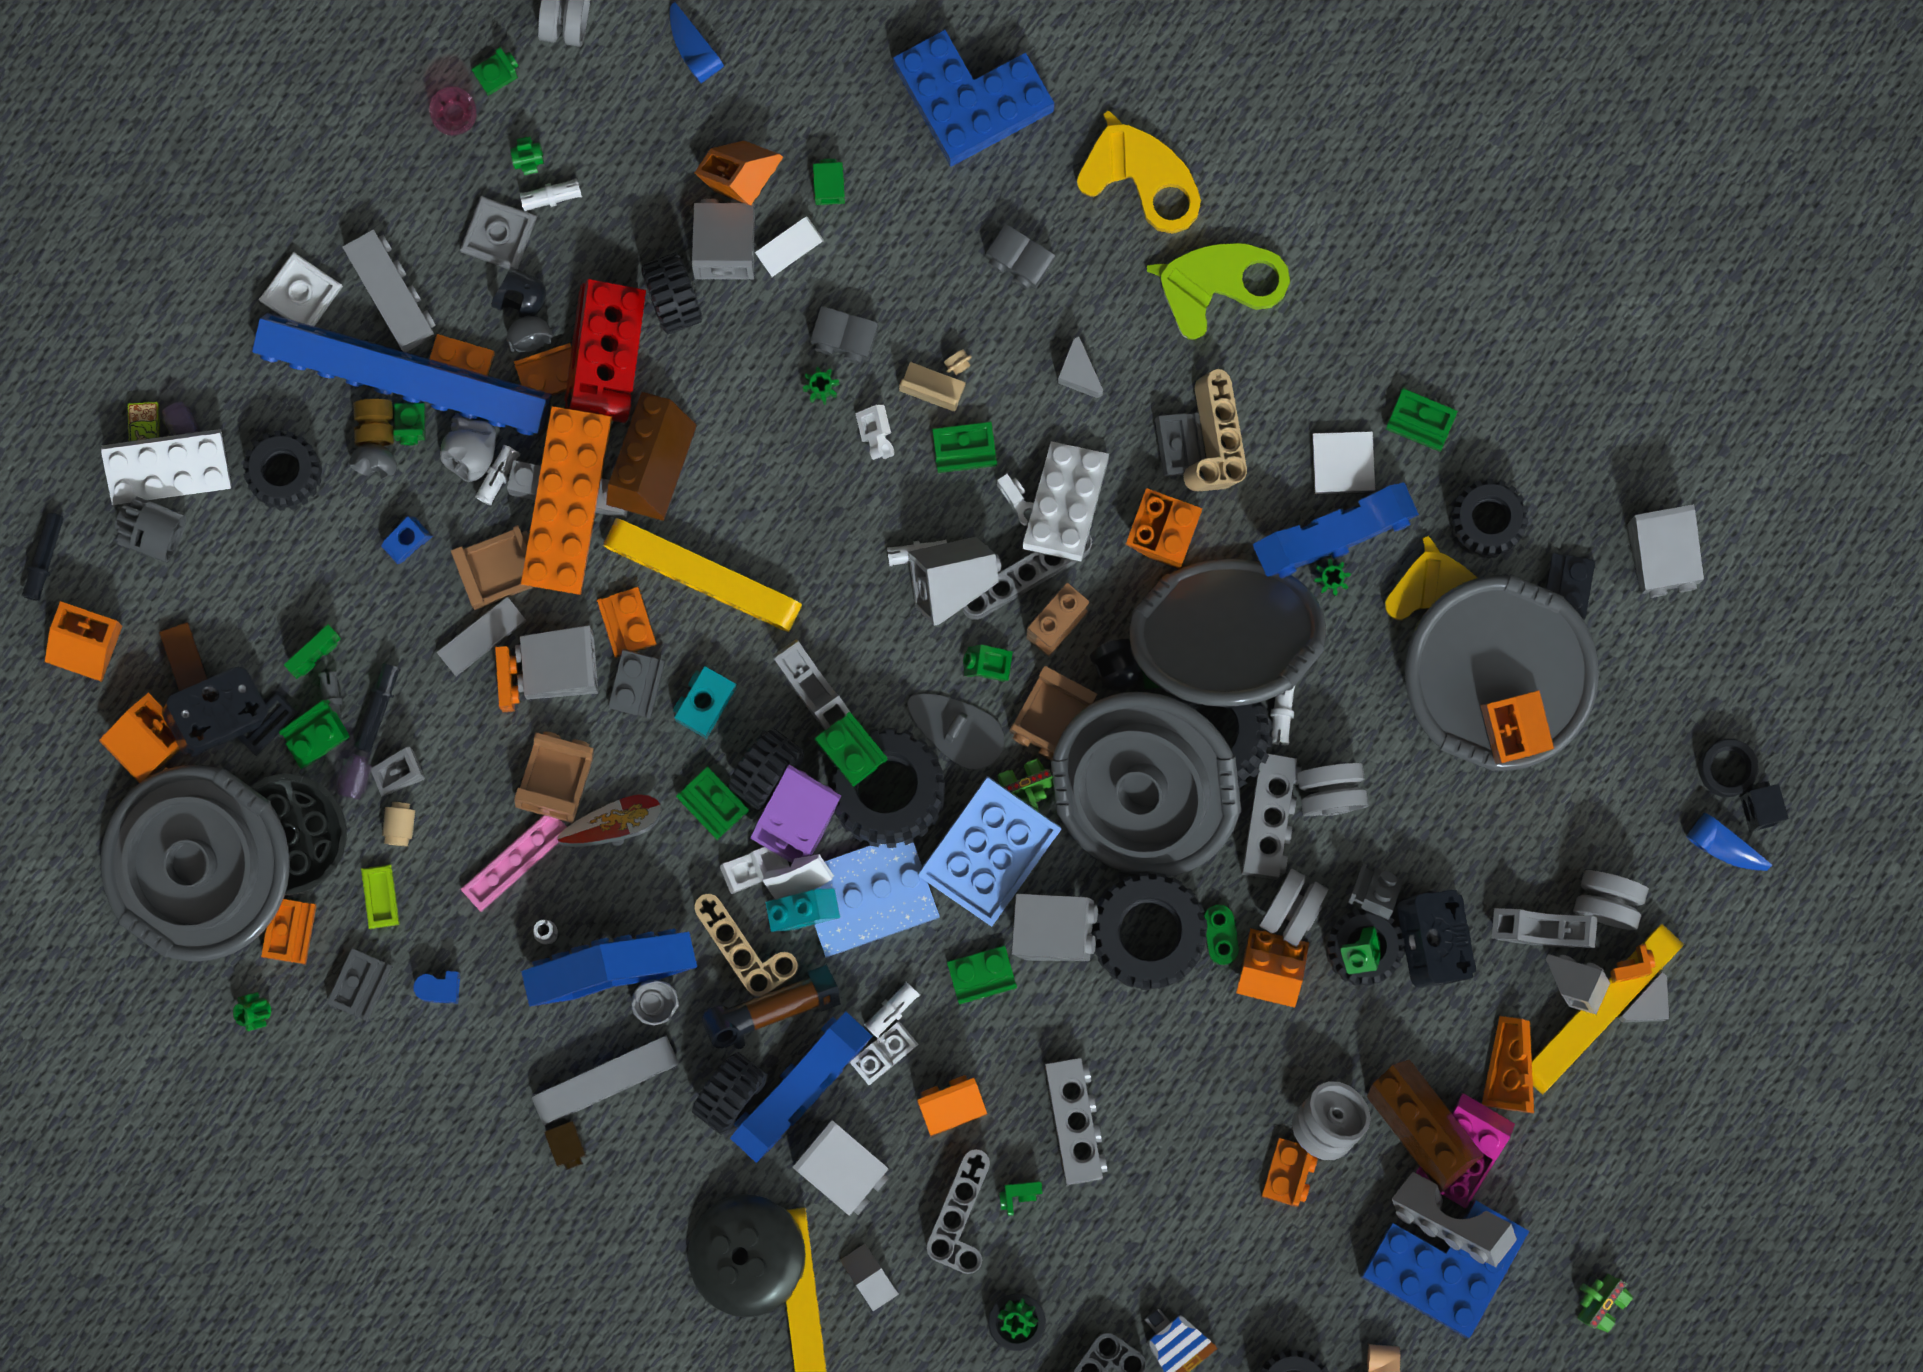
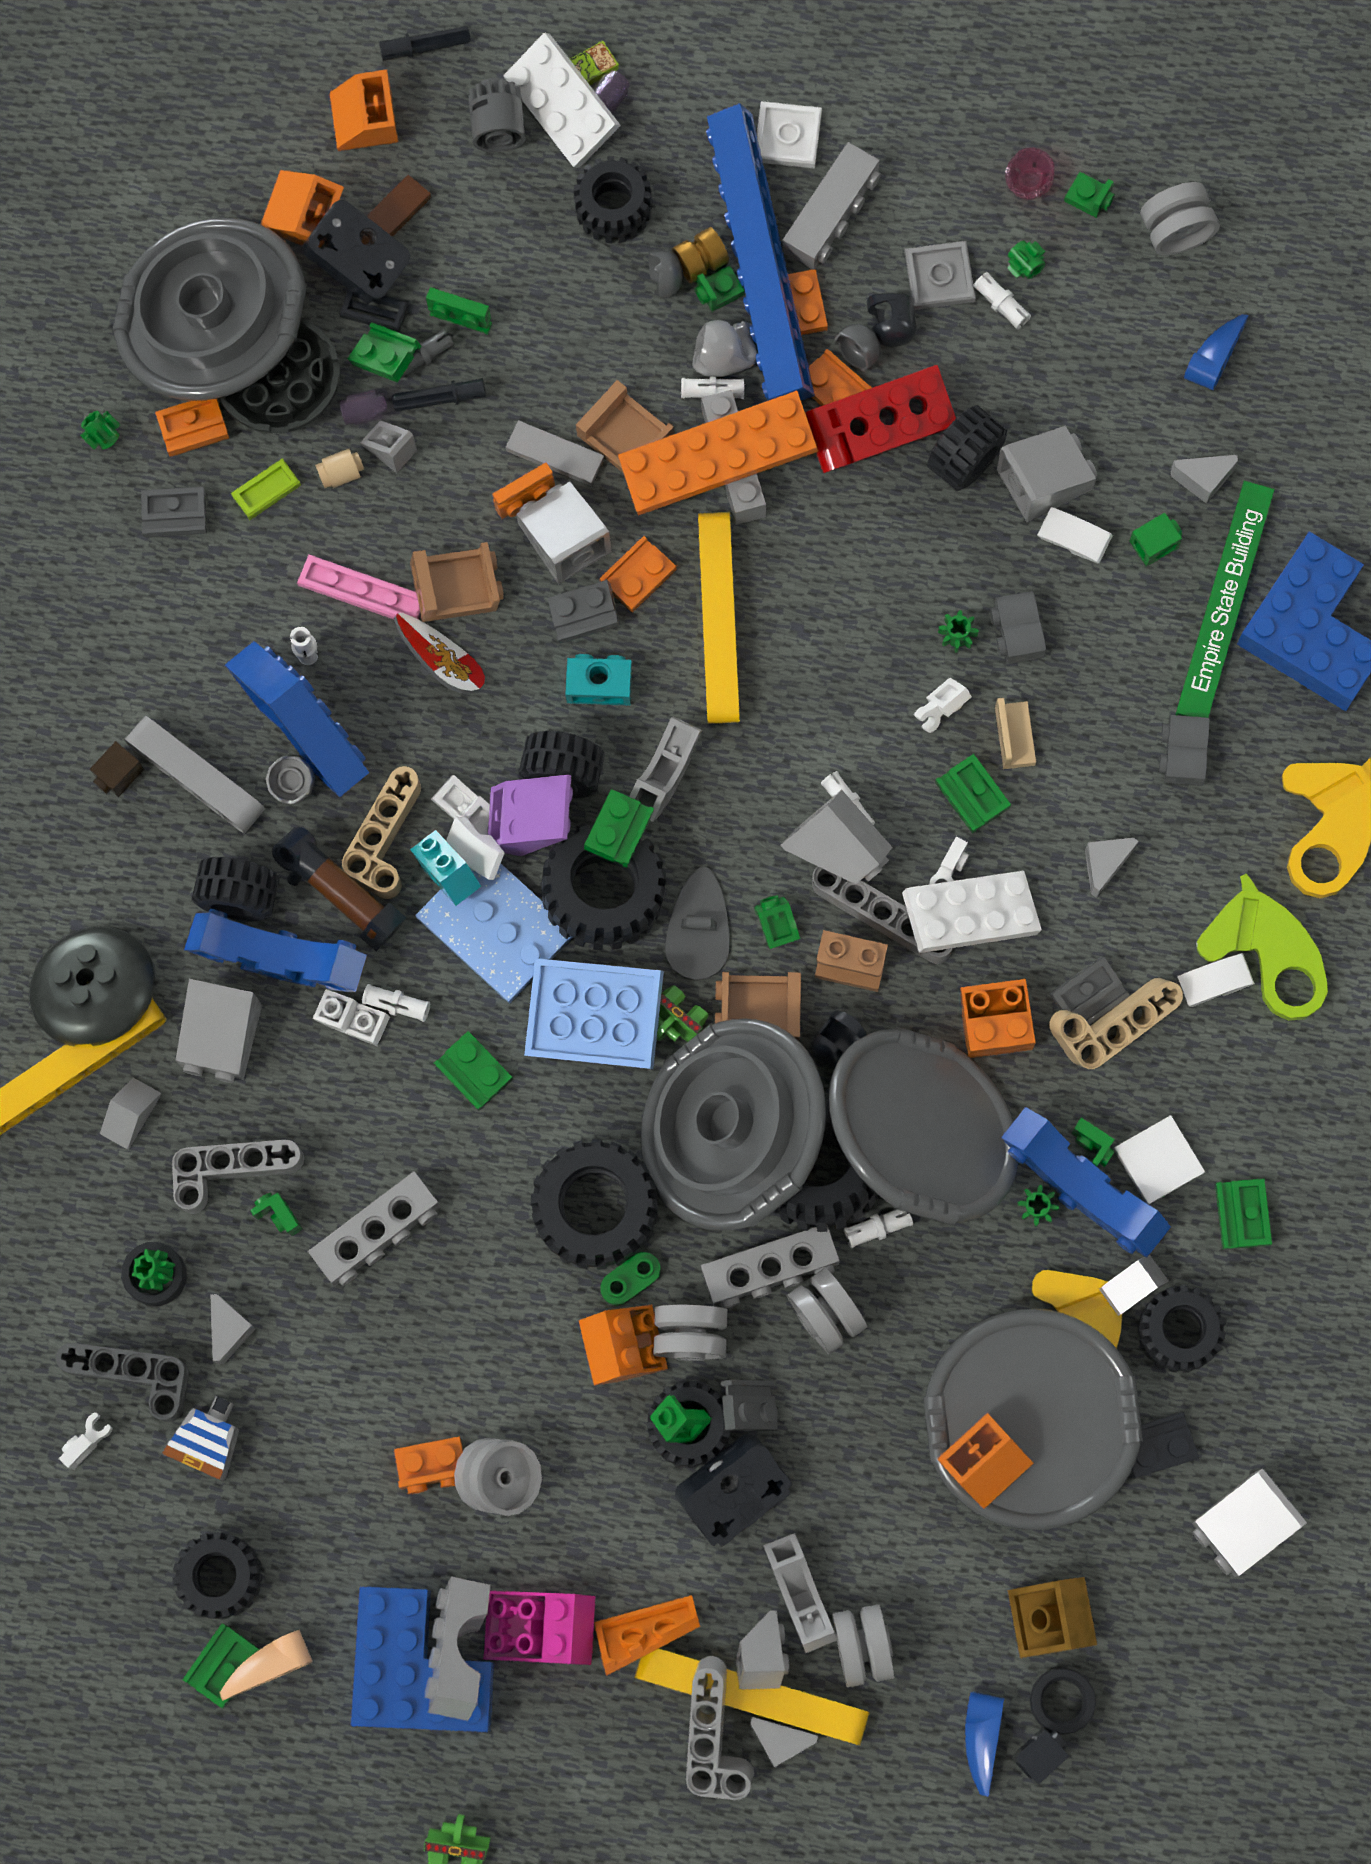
camera: 70 degrees right, 5 degrees down
blue leg [381,516,433,565] -> none
blue leg [413,971,460,1004] -> none
reddish brown slope [606,392,697,521] -> none
green plate [676,766,749,841] -> none
orange slope [694,141,783,206] -> none
orange slope [917,1075,987,1137] -> none
tan plate [944,349,972,375] -> none
light grey slope [1012,894,1098,961] -> none
reddish brown slope [1367,1059,1484,1193] -> none
orange bracket [1610,944,1655,983] -> none
none -> light grey slope [210,1294,256,1364]
none -> light grey beam [686,1656,754,1800]
none -> pearl gold slope [1008,1577,1097,1658]
none -> green bracket [1071,1118,1115,1167]
none -> slope [1099,1254,1169,1316]
none -> light grey slope [1171,455,1238,504]
none -> green tile [1175,481,1274,718]
none -> white slope [1177,953,1255,1007]

